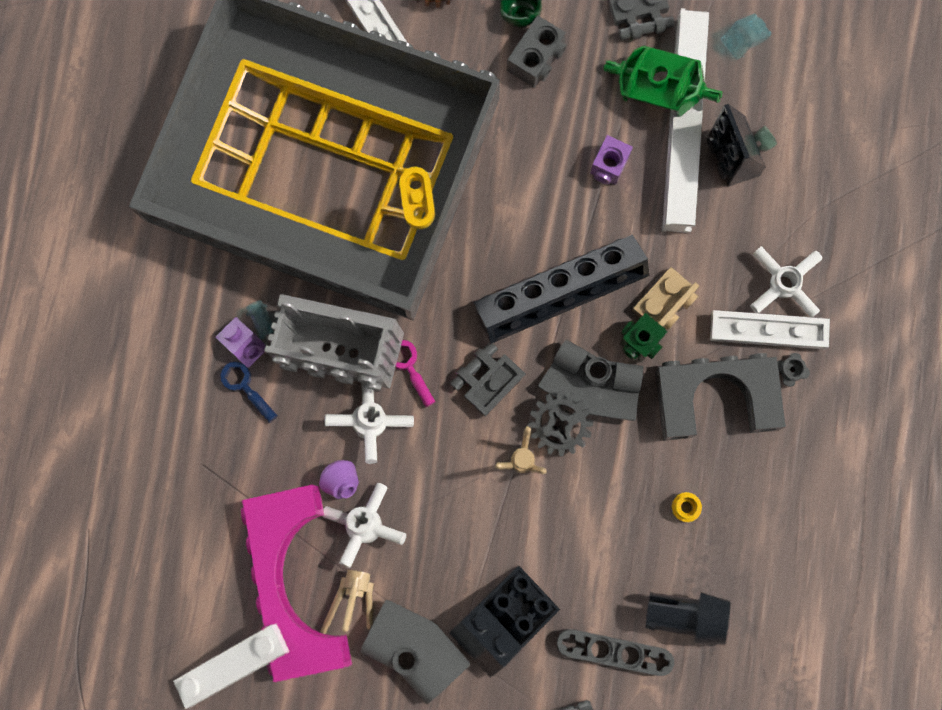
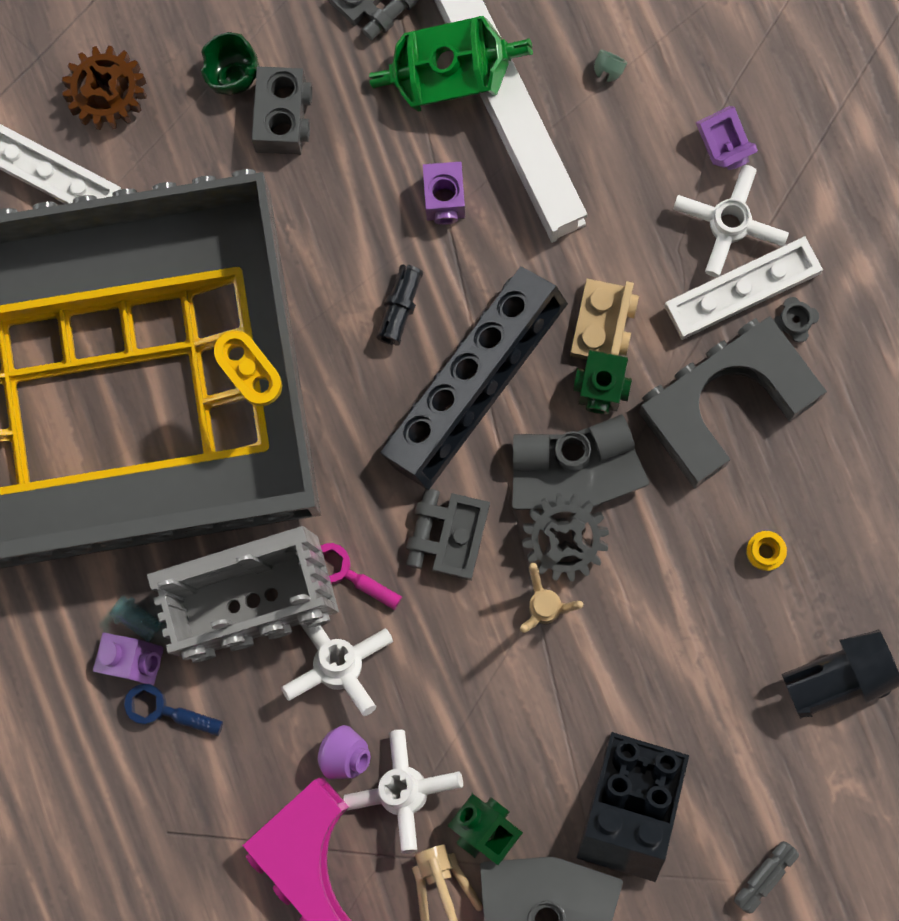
camera: 25 degrees left, 0 degrees up
dark grey beam [557,629,674,676] -> none
black slope [707,104,766,187] -> none
none -> black pin [376,264,423,346]
none -> dark green brick [448,793,523,865]
none -> medium lavender bracket [695,106,758,170]

